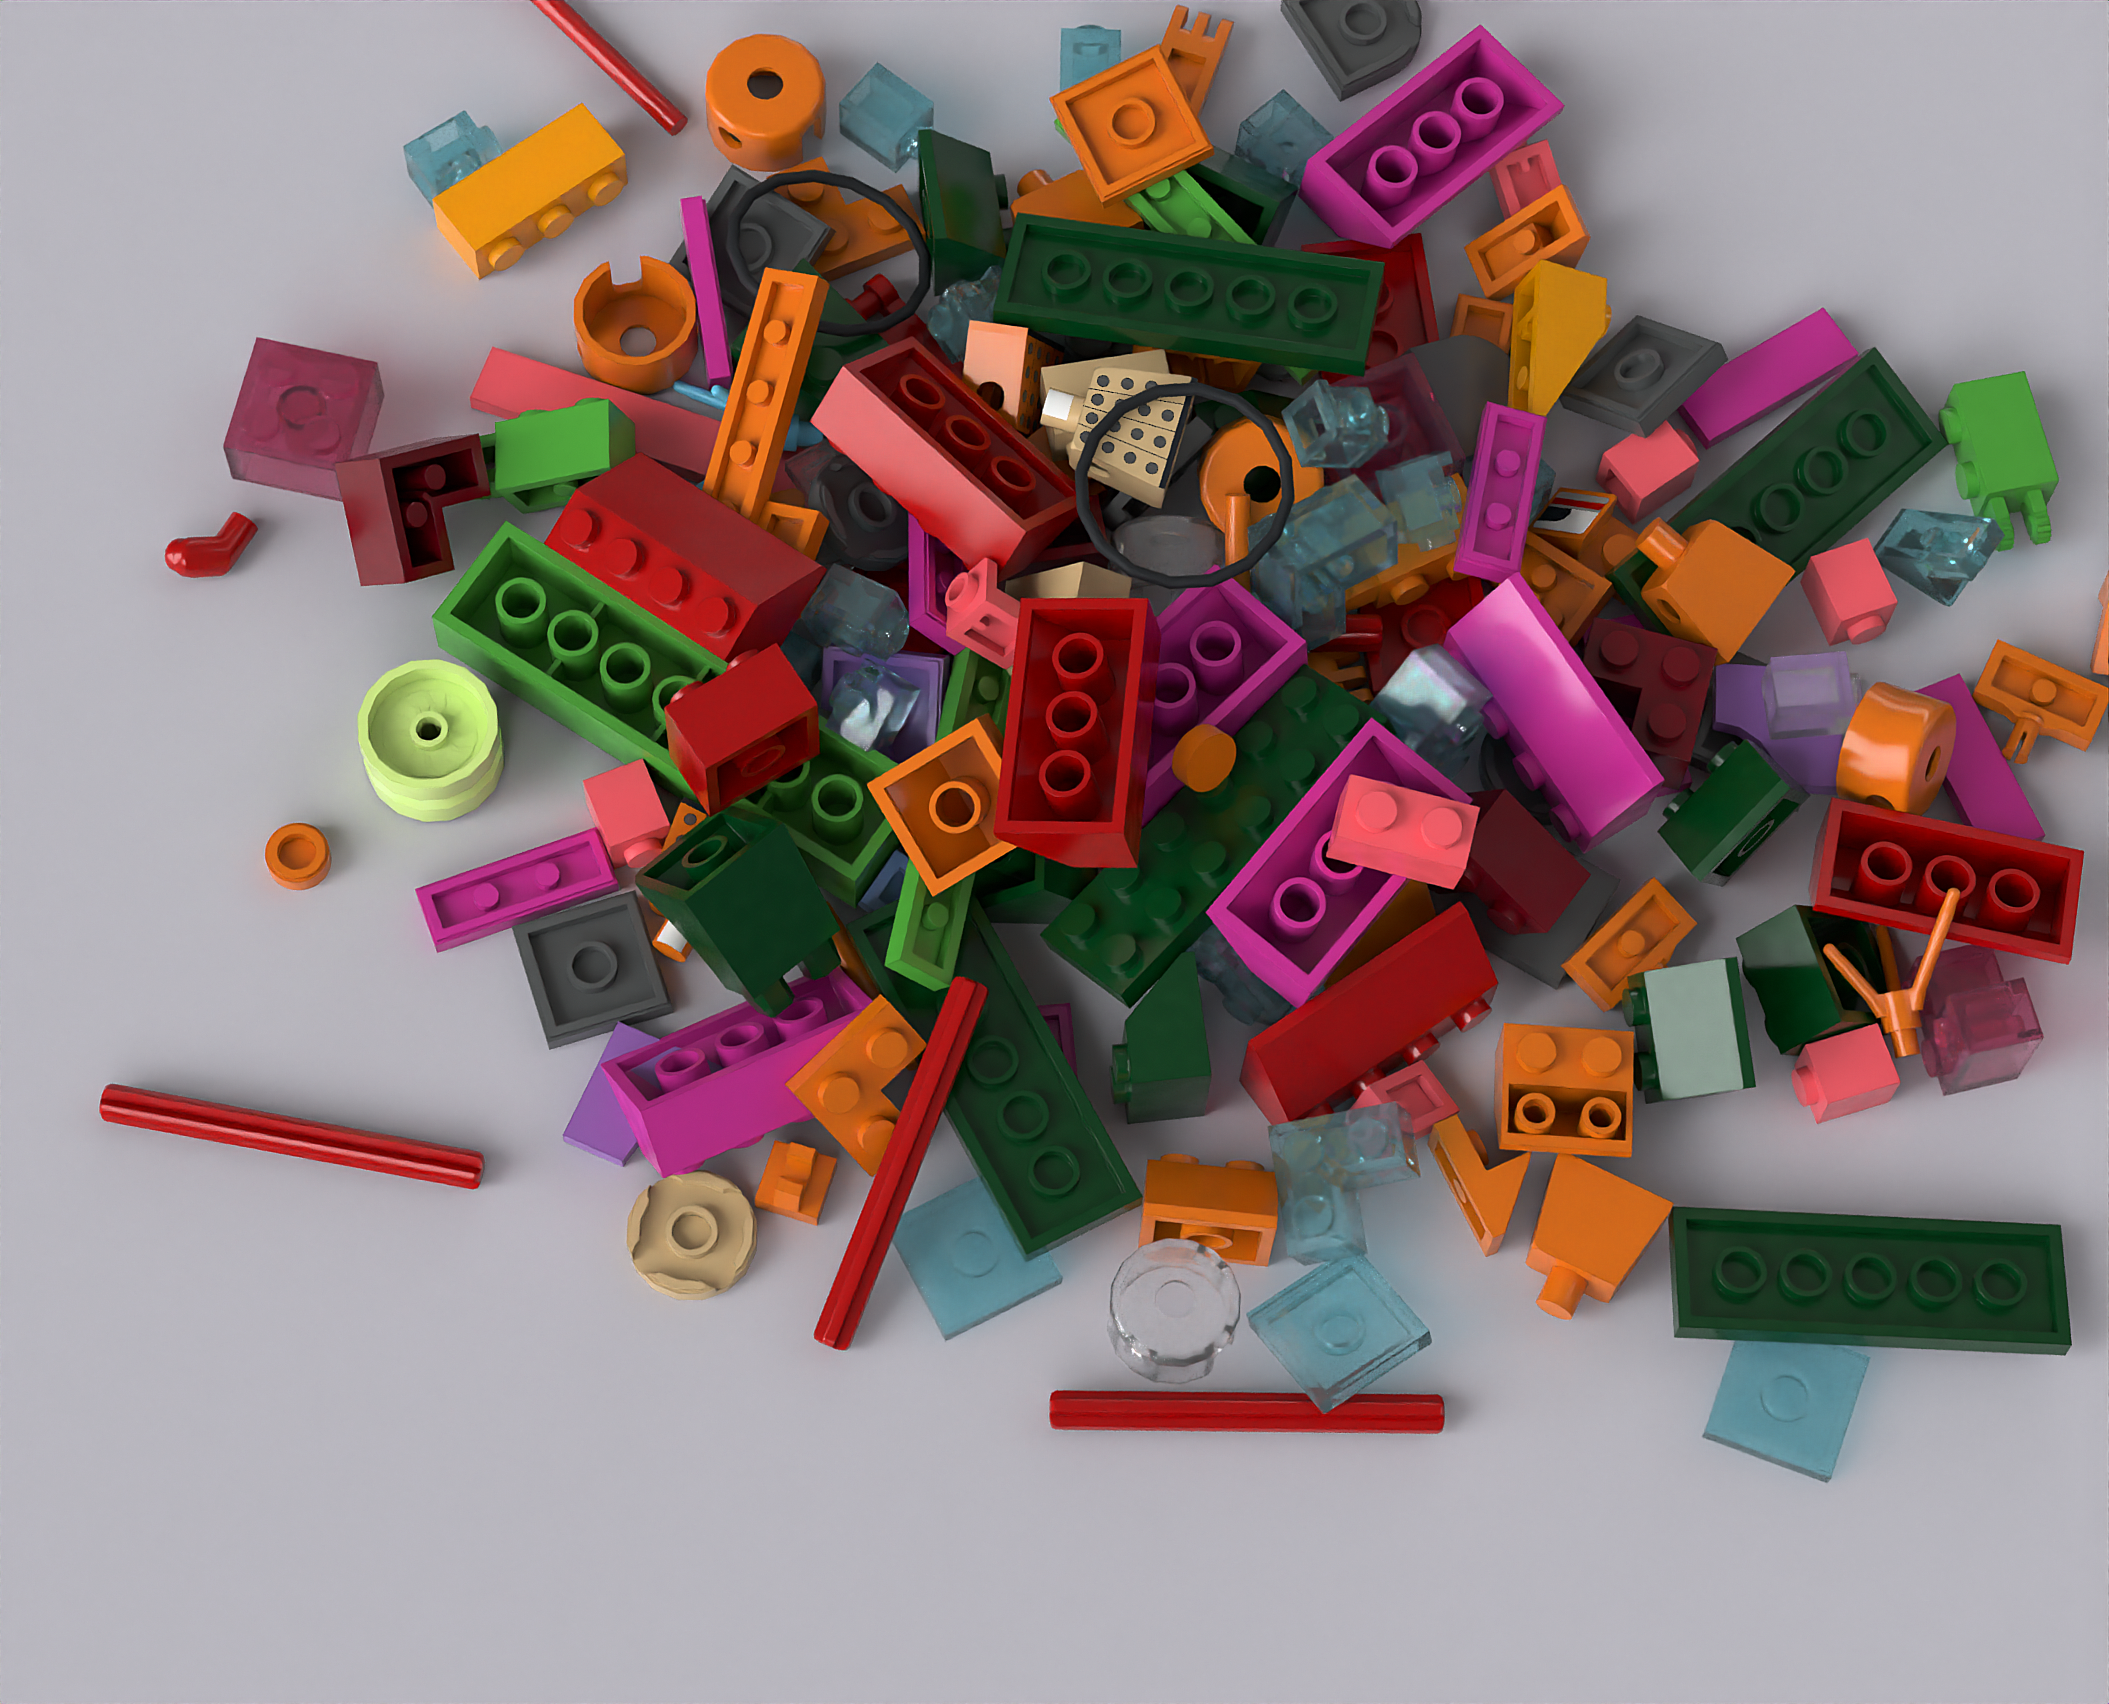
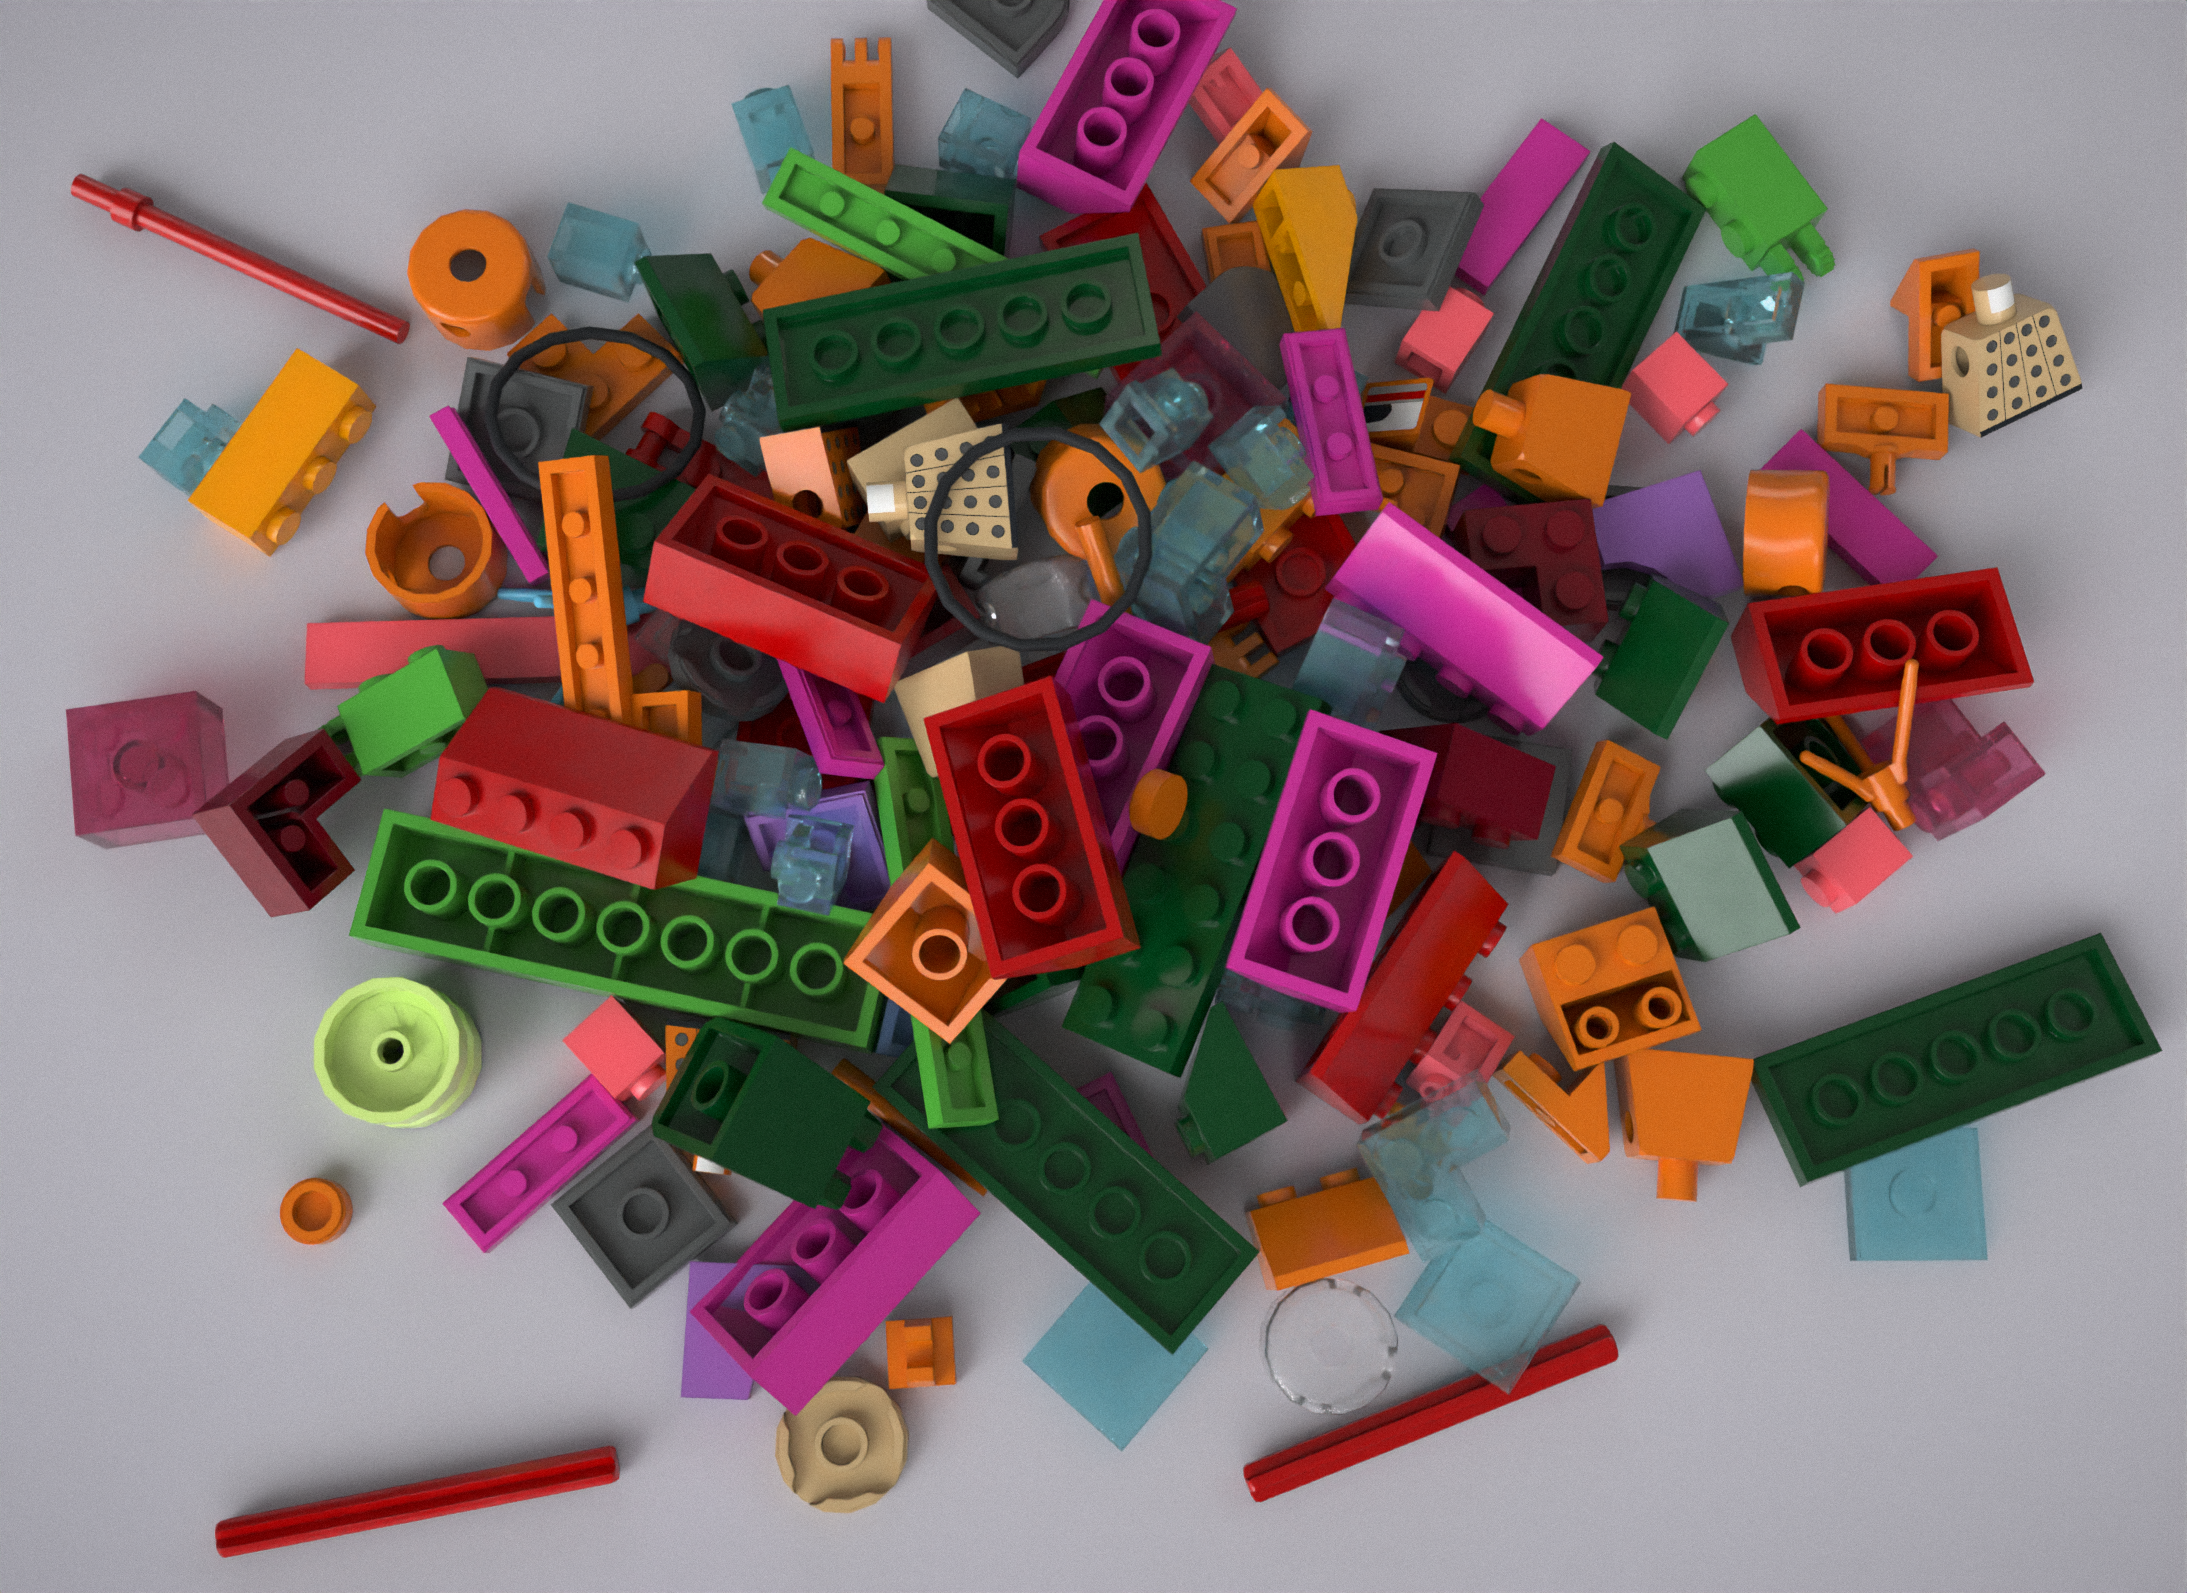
camera: 20 degrees left, 10 degrees up
red arm [164,512,258,578] -> none
red brick [664,643,820,817] -> none
orange plate [785,994,927,1177] -> none
red axle [813,976,989,1351] -> none
coral bracket [945,557,1020,670] -> none
orange tile [1049,44,1215,209] -> none
coral brick [1326,774,1480,889] -> none
clear brick [1761,651,1862,740] -> none

